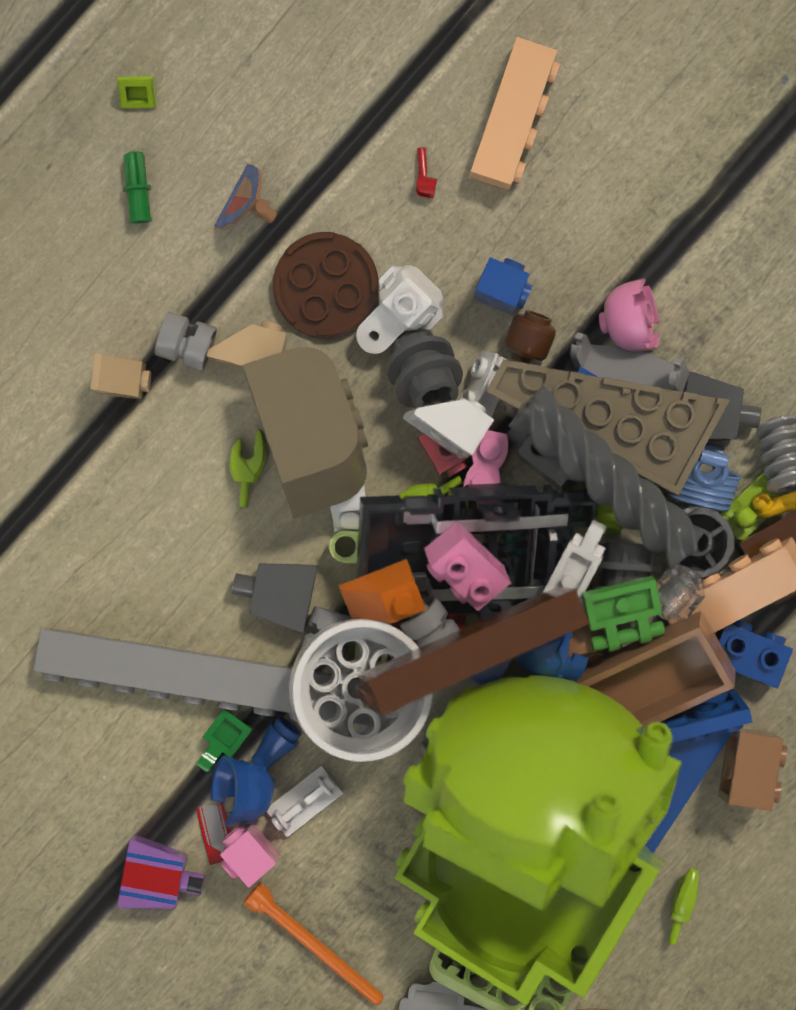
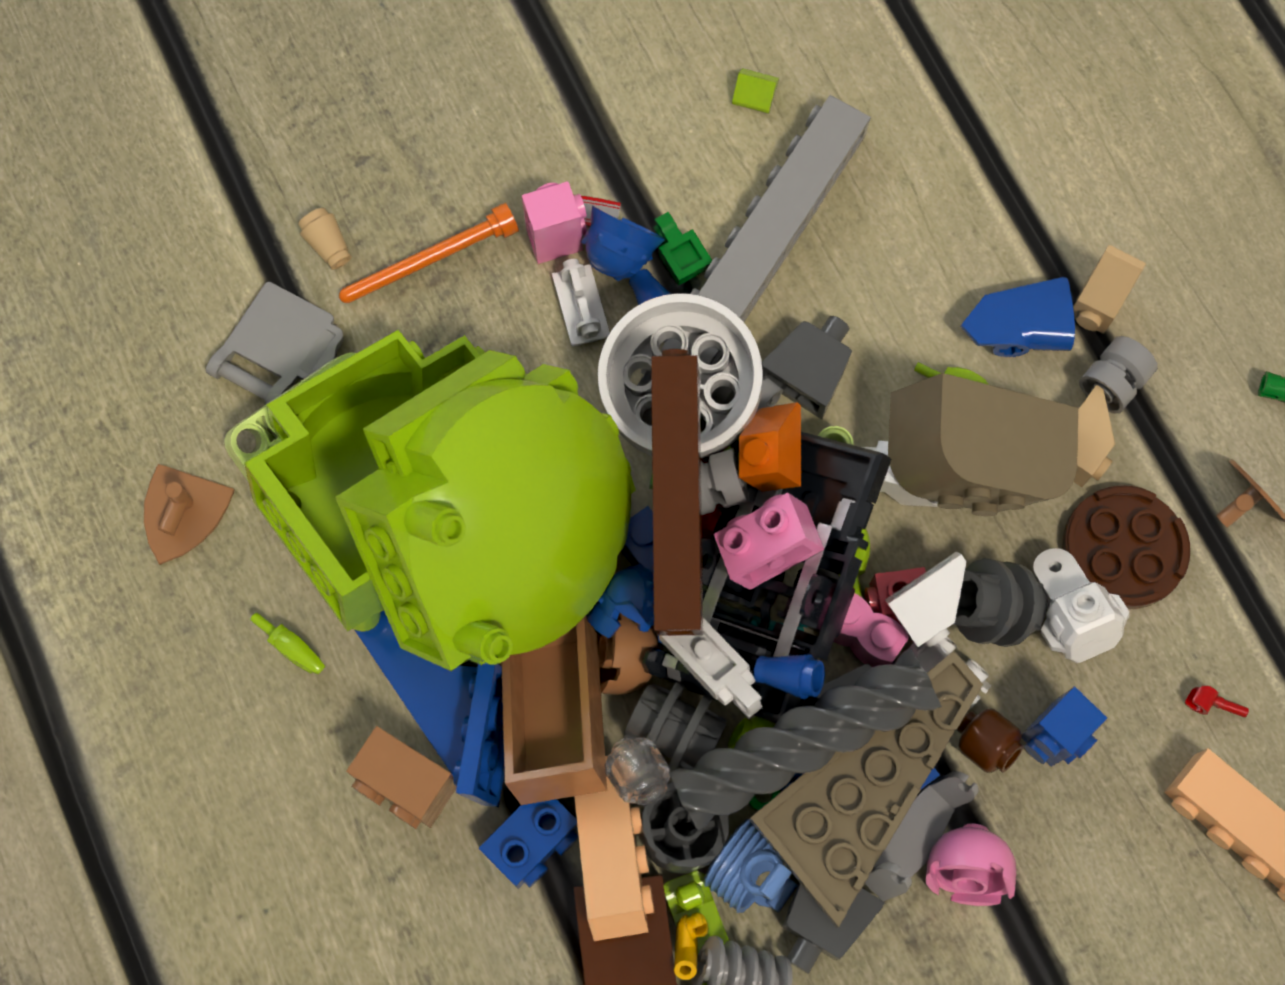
camera: 110 degrees right, 15 degrees down
torso [117,835,205,909] -> none
bright green plate [582,576,665,652] -> none
none -> lime slope [732,68,779,114]
none -> blue cone [754,654,825,700]
none -> blue panel [960,277,1075,357]

